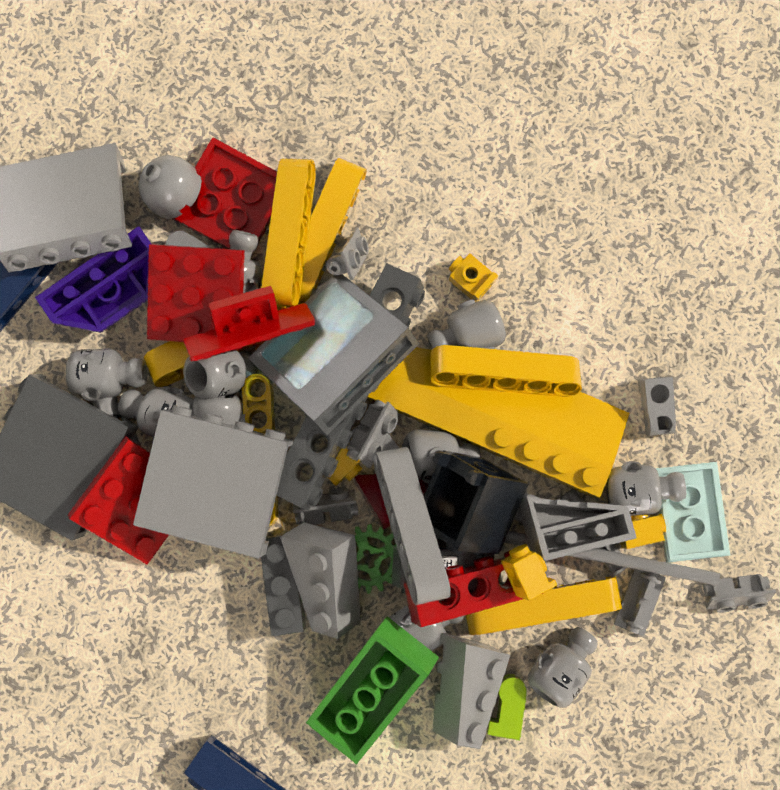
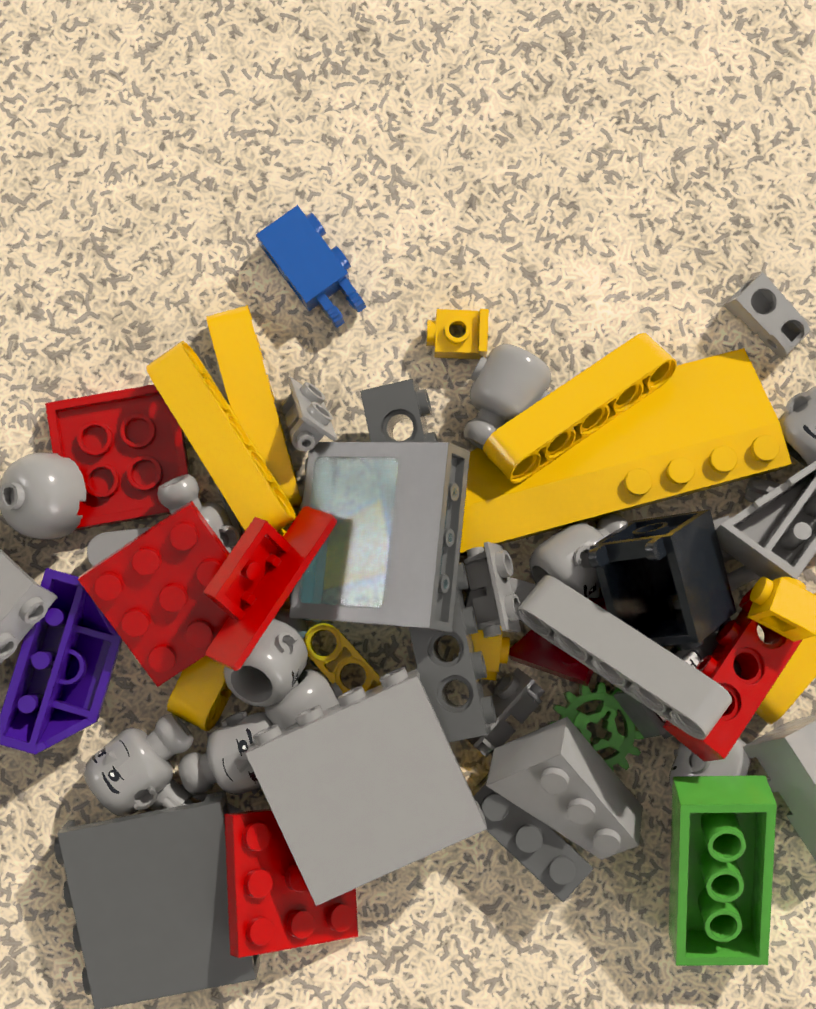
camera: 45 degrees left, 0 degrees up
none -> blue hinge [256,205,366,328]

